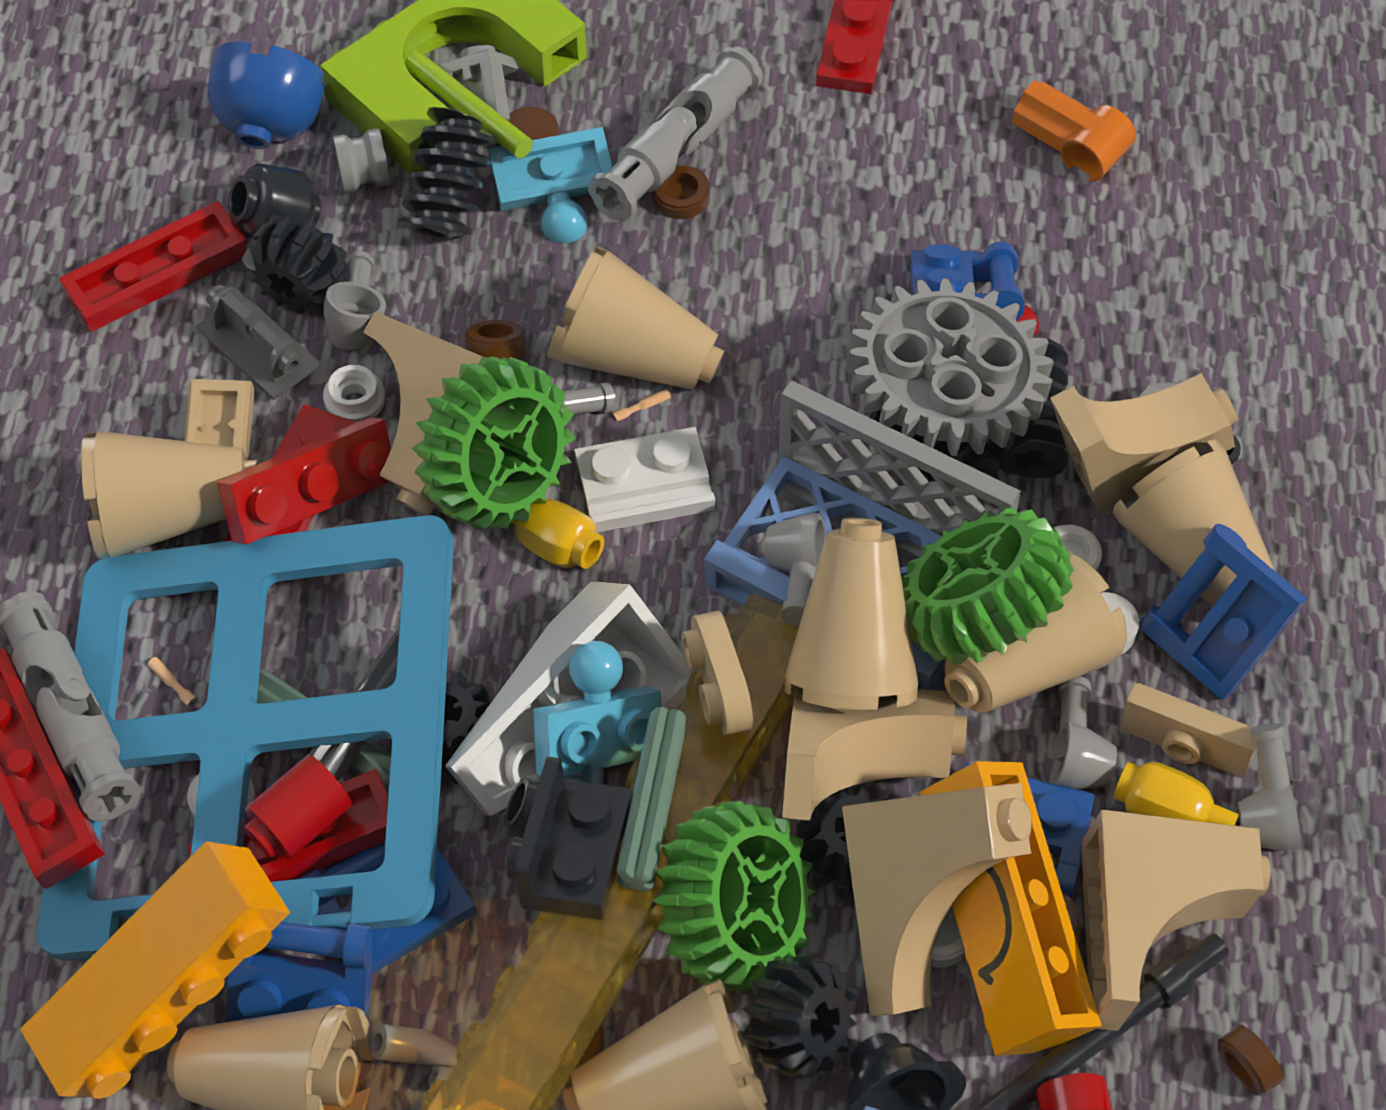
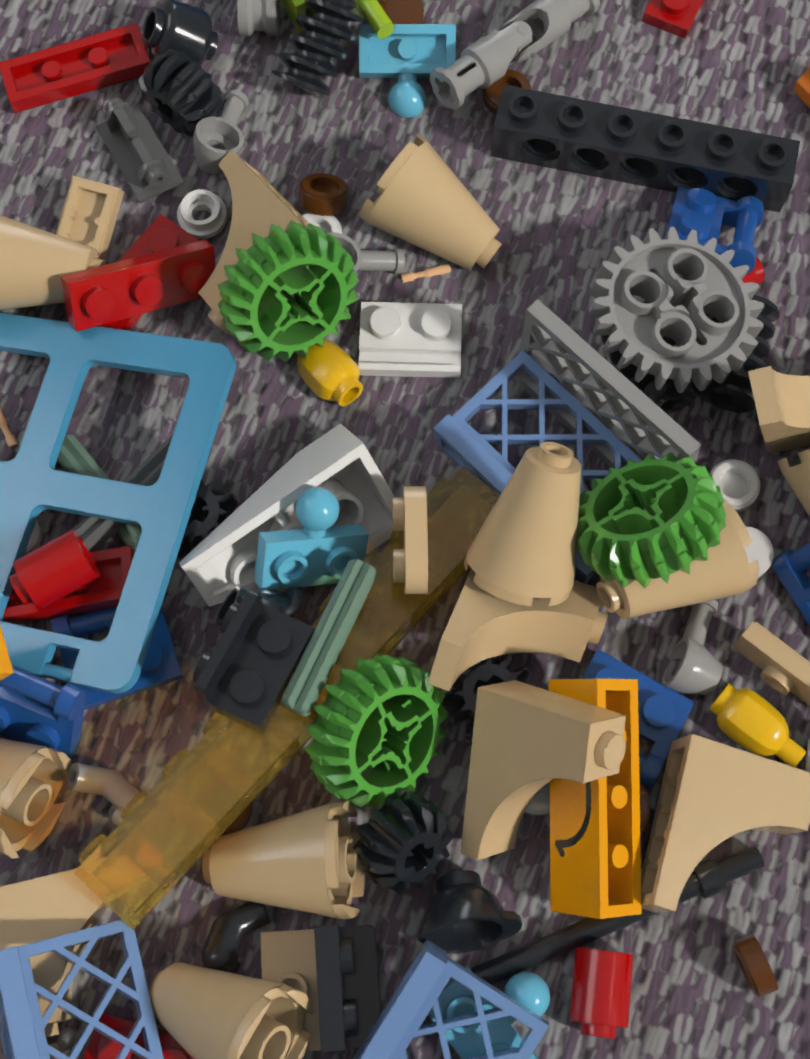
camera: 15 degrees right, 15 degrees up
light grey bar [765,513,826,626] -> none
none -> black brick [491,85,800,213]

